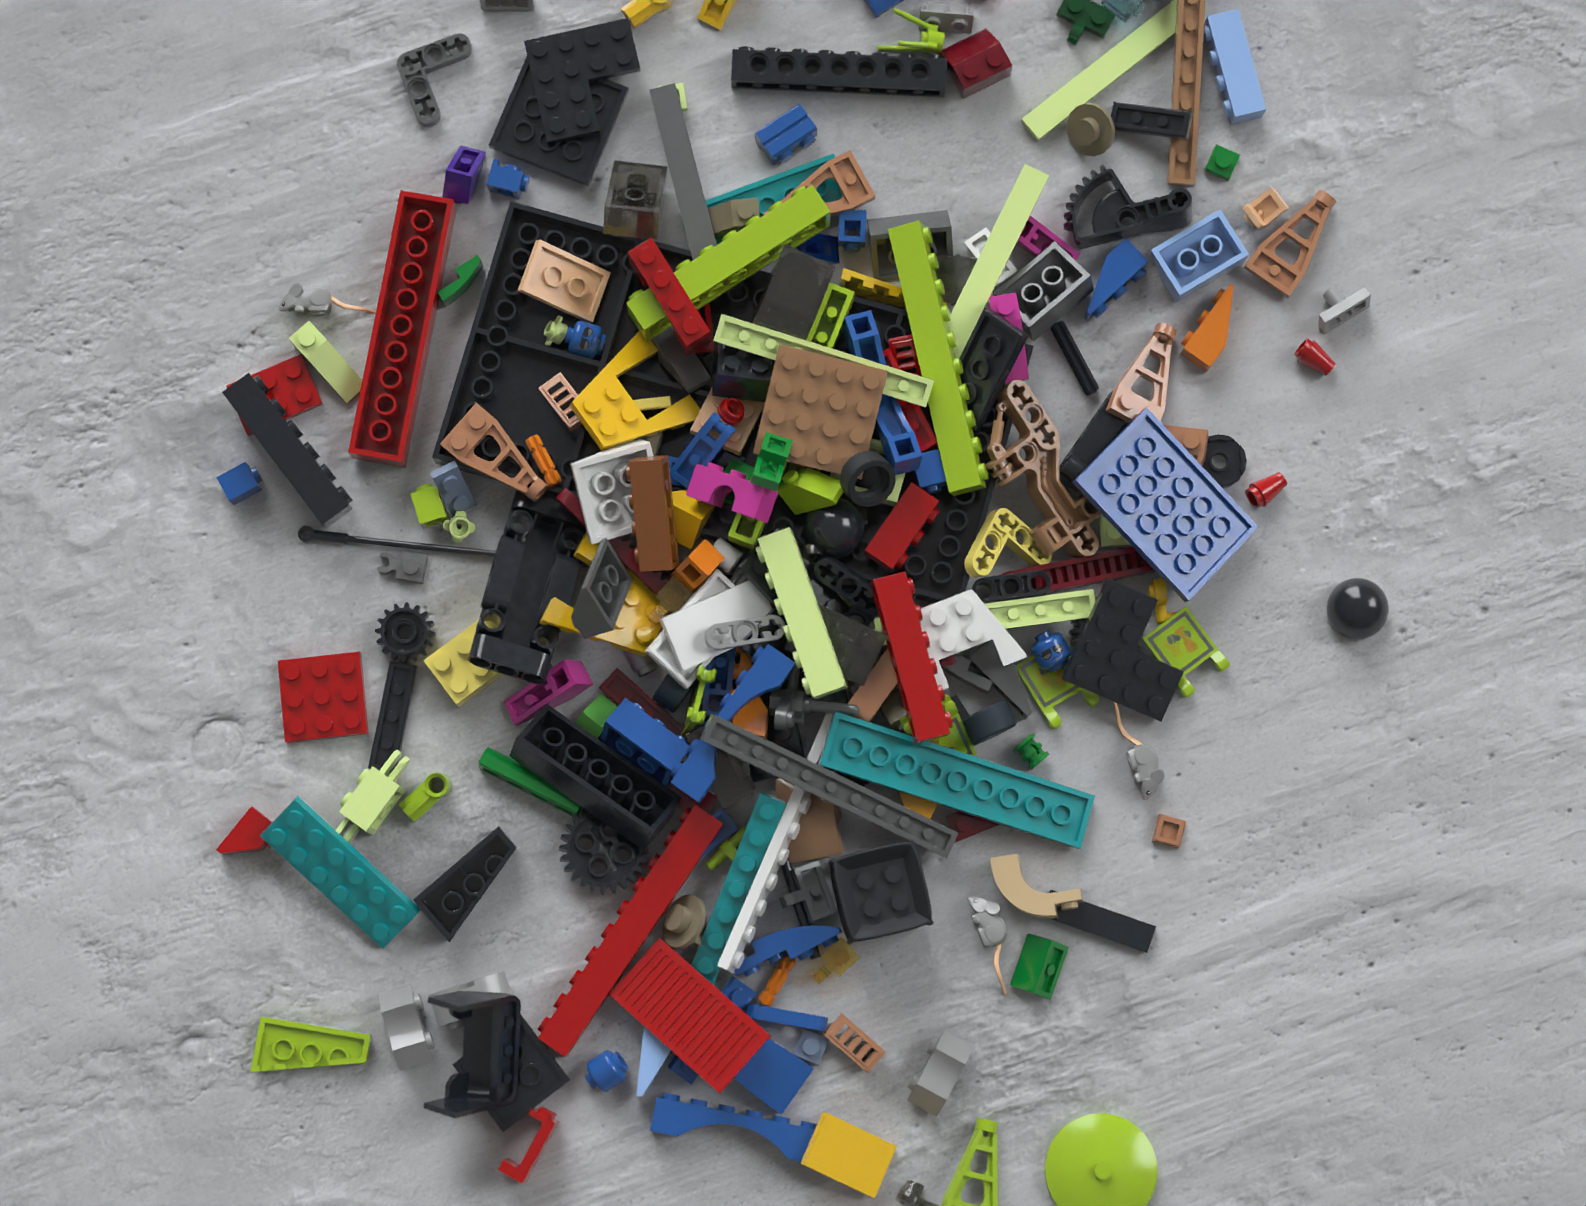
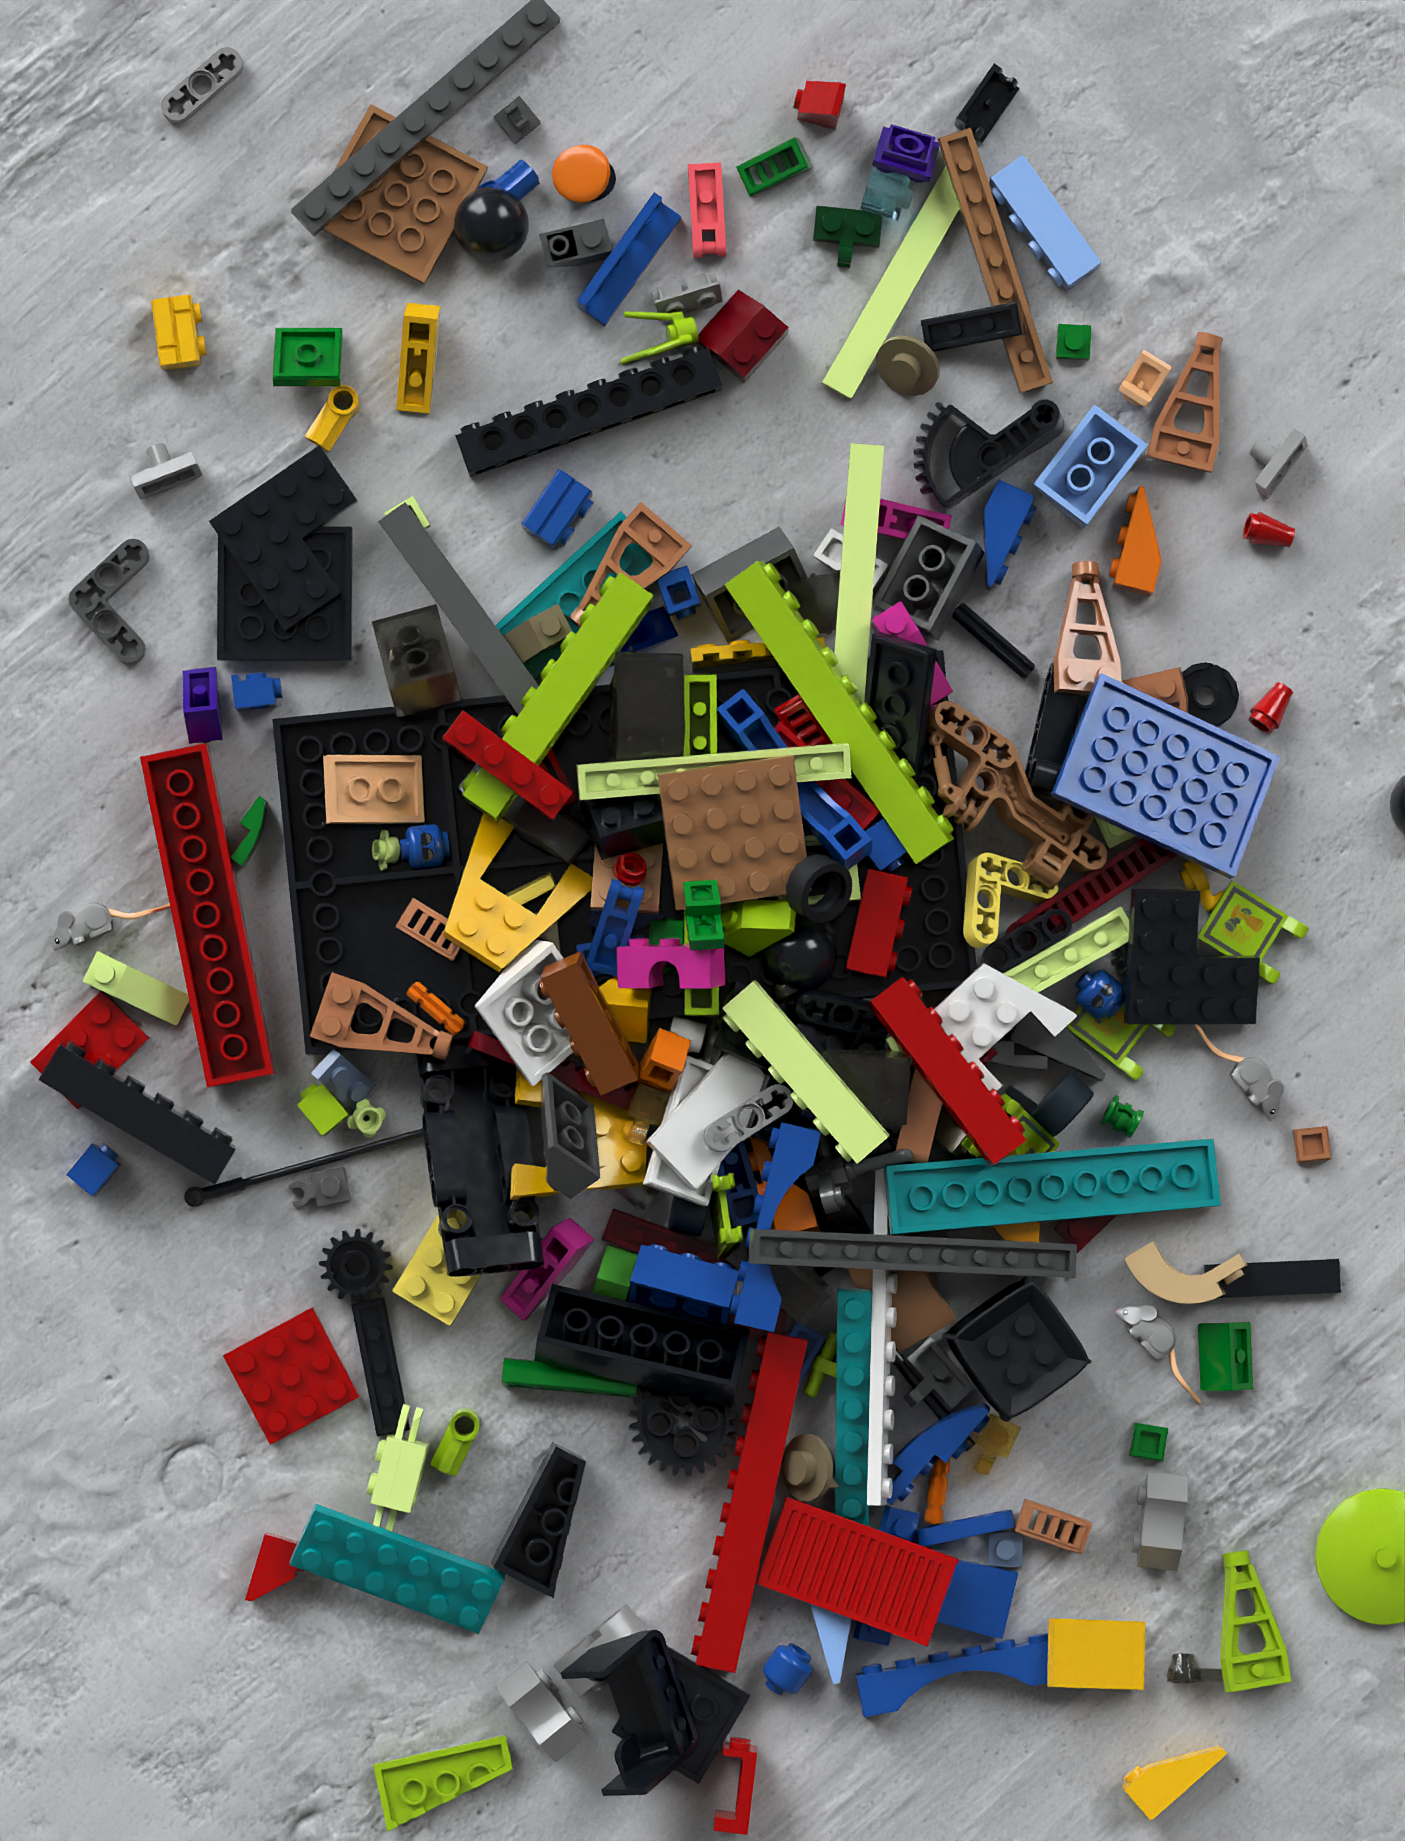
camera: 25 degrees left, 5 degrees up
none -> green tile [1129,1422,1169,1462]

